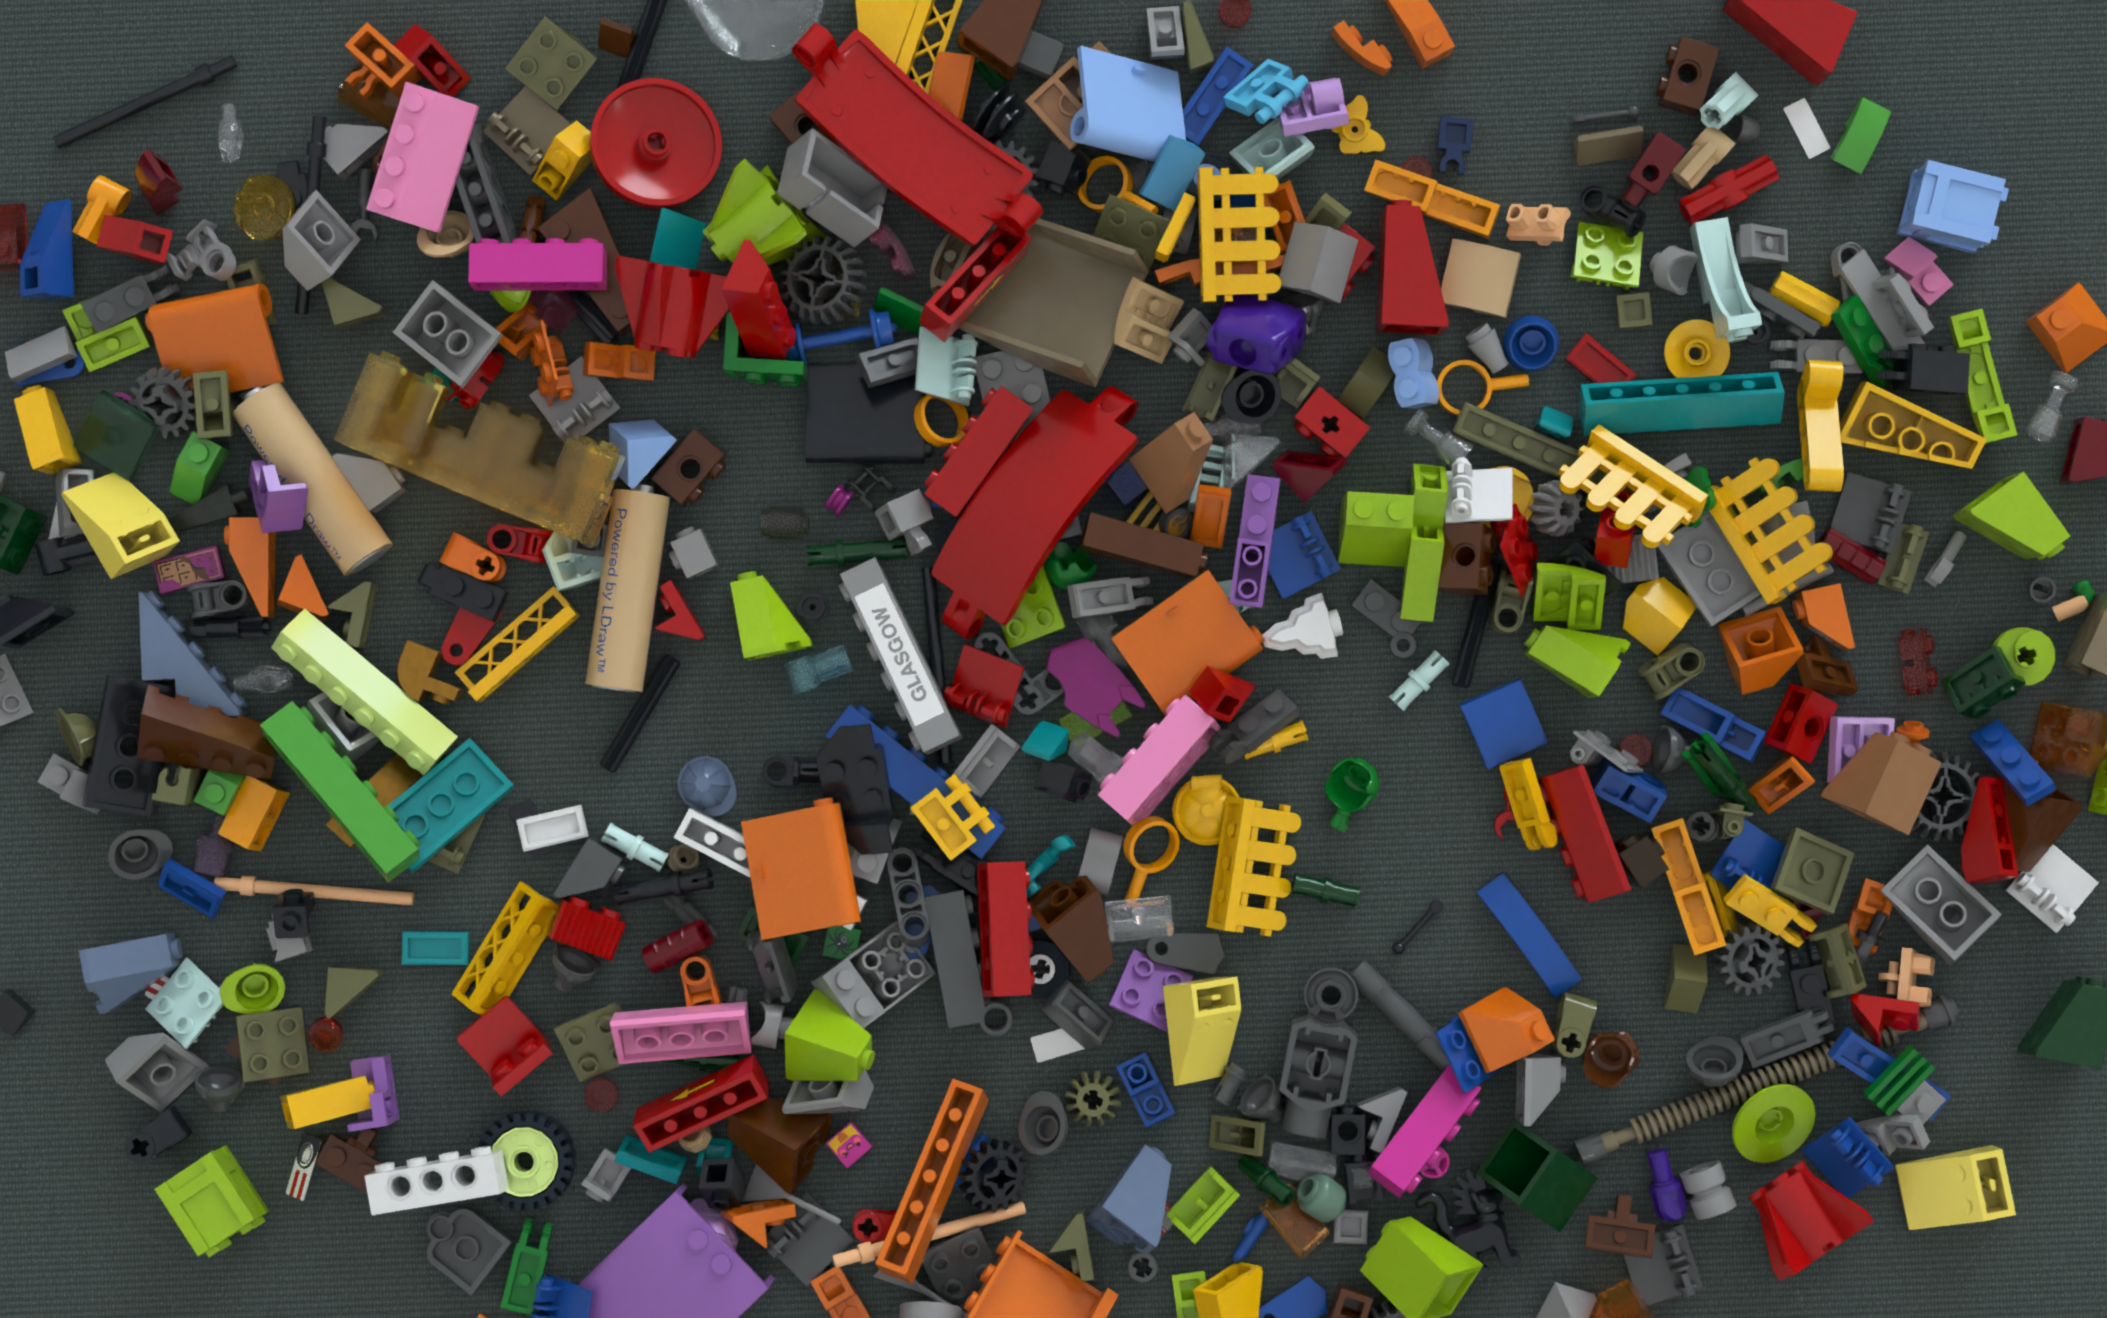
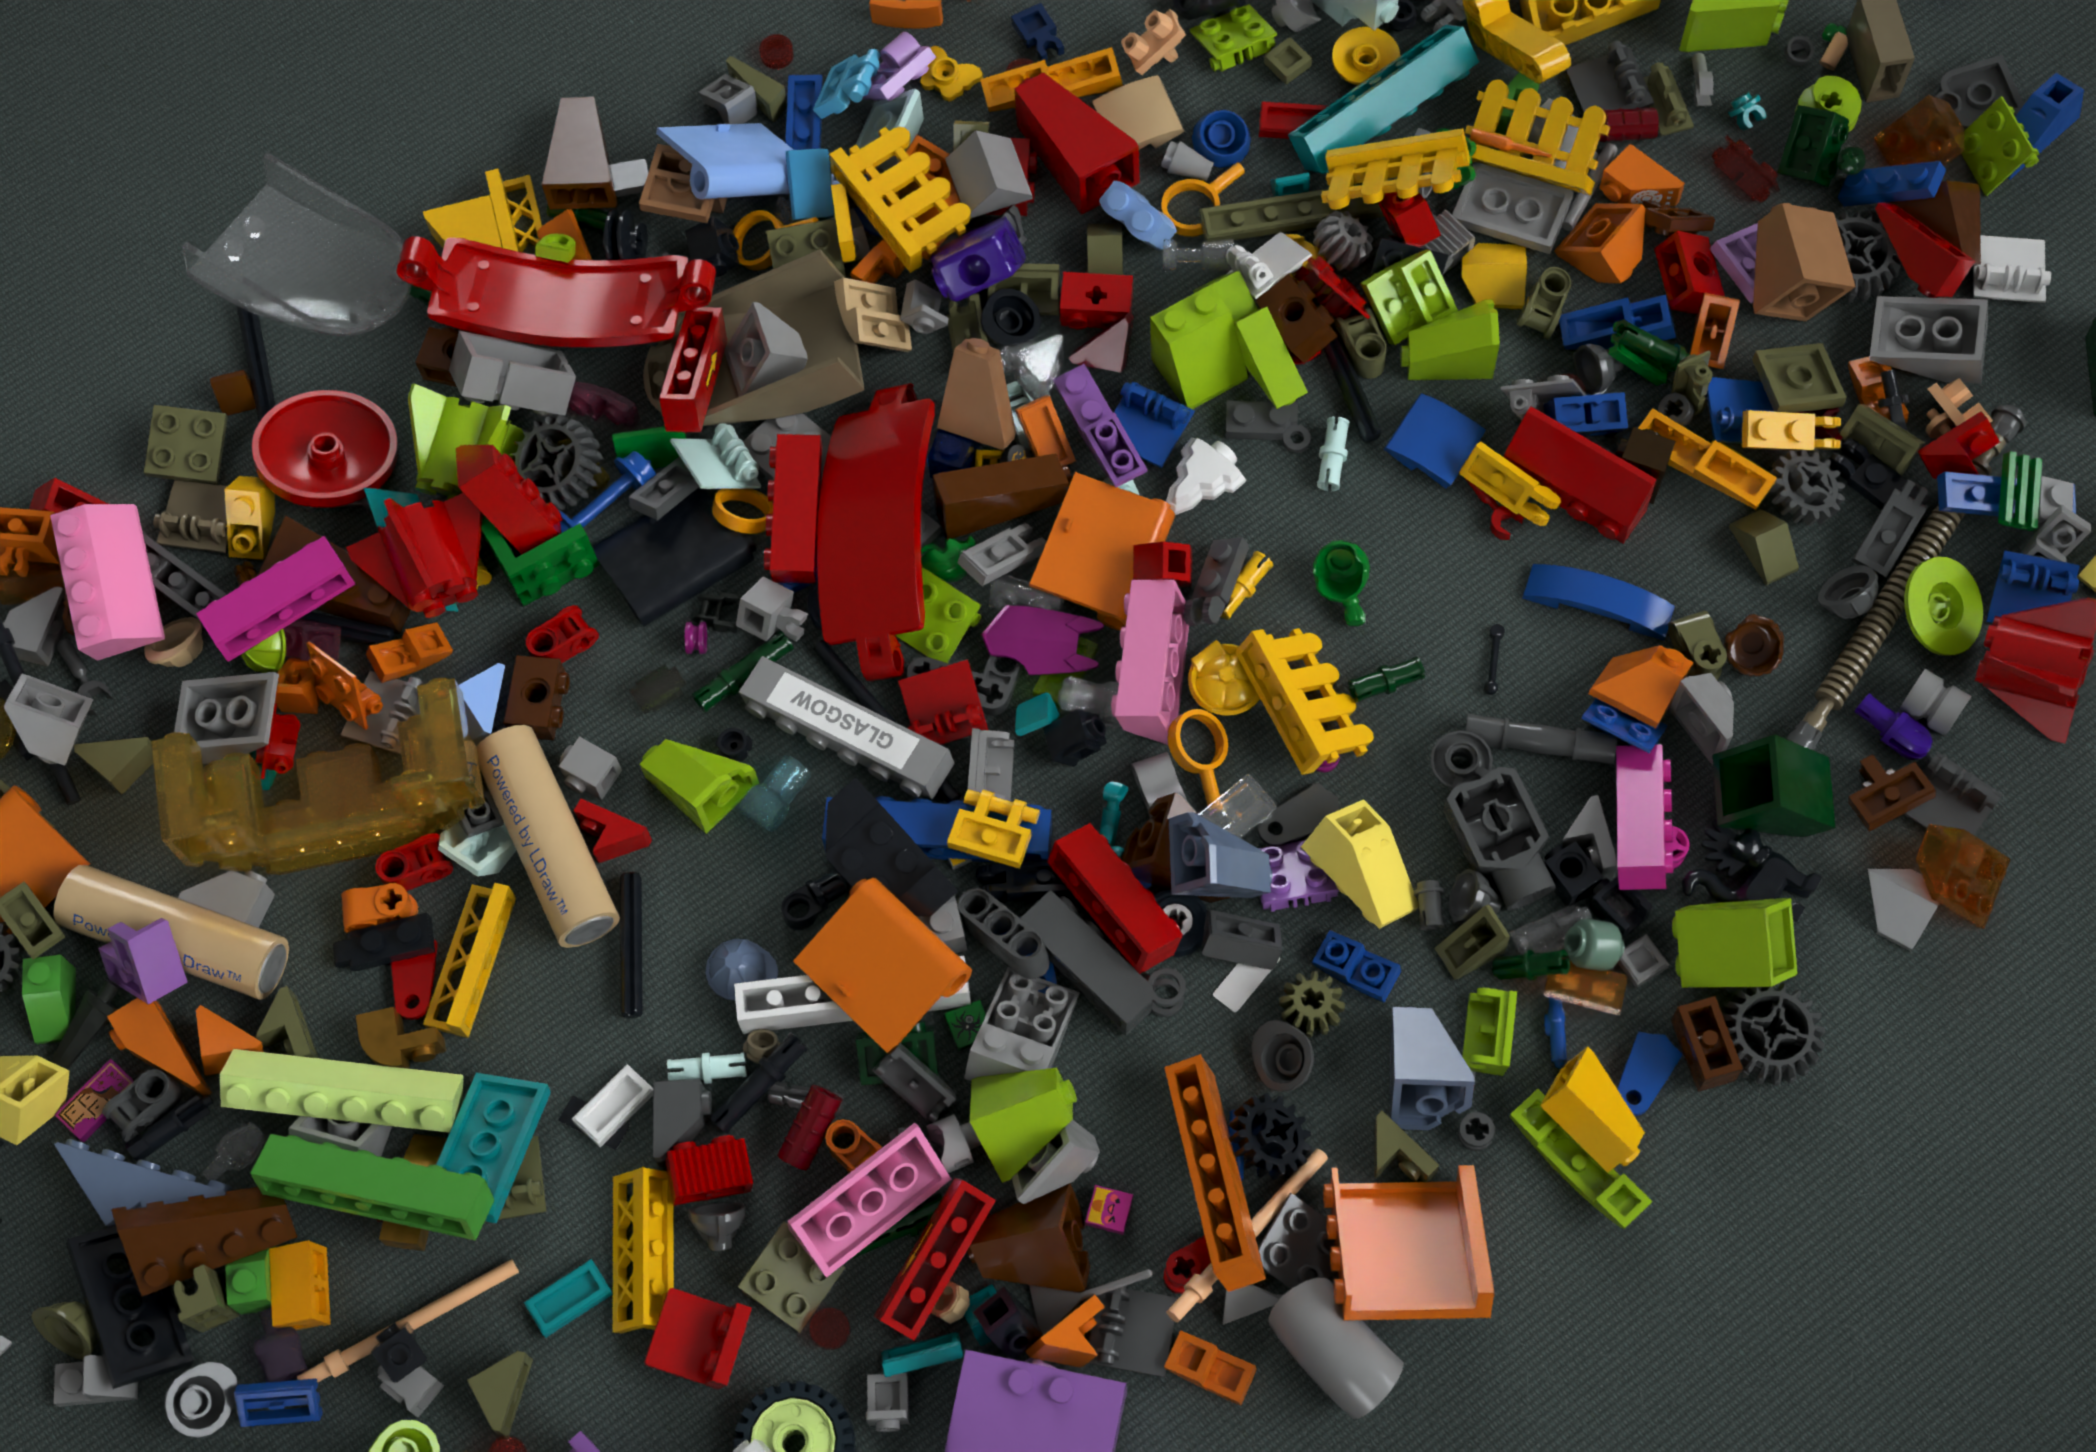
camera: 30 degrees left, 20 degrees down
none -> red piece [526,605,599,663]
none -> lime tile [535,234,576,263]
none -> light grey slope [724,302,808,397]
none -> sand blue slope [1169,812,1273,898]
none -> orange piece [1470,128,1552,158]
none -> teal plate [1728,92,1767,131]
none -> dark green axle [1837,146,1866,175]

